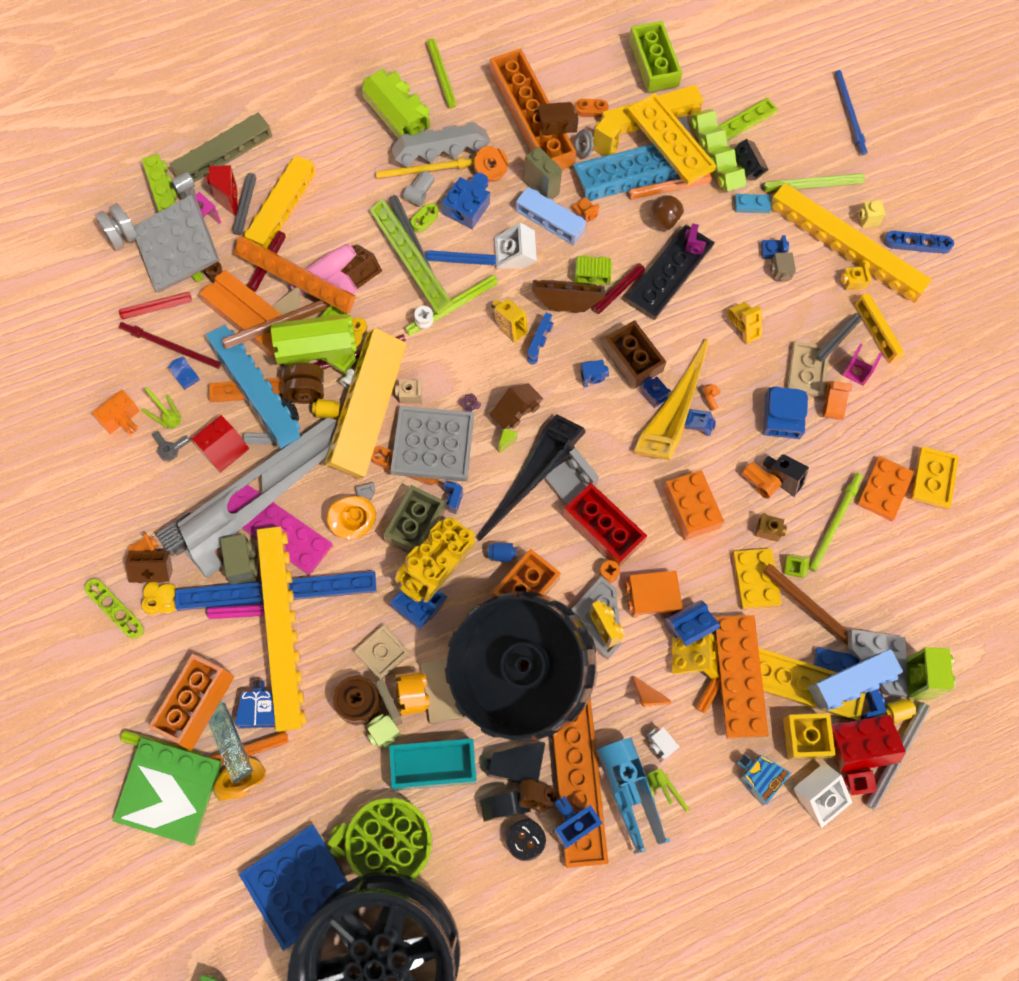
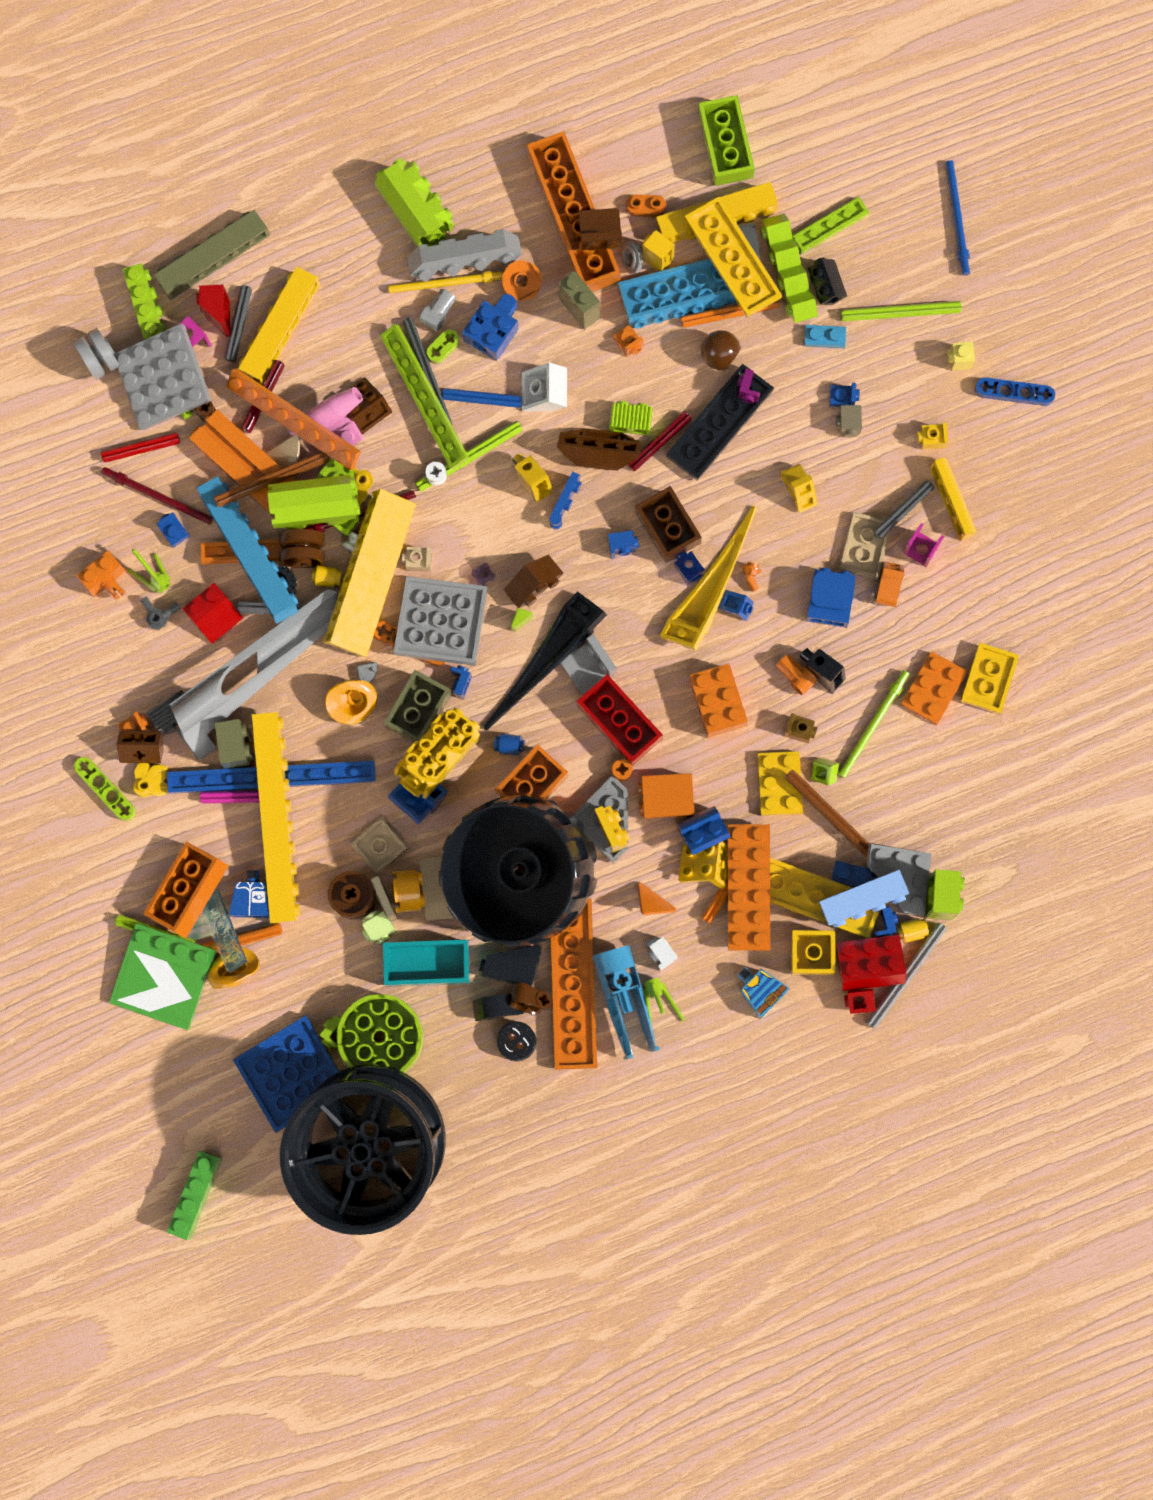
camera: 15 degrees right, 10 degrees up
light grey piece [171,172,196,200] -> none
dark pink plate [227,485,333,576] -> none
lime axle [427,38,456,108] -> none
light blue brick [516,187,587,246] -> none
blue brick [553,796,603,849] -> none
yellow brick [771,183,932,303] -> none
white slope [794,763,852,828] -> none

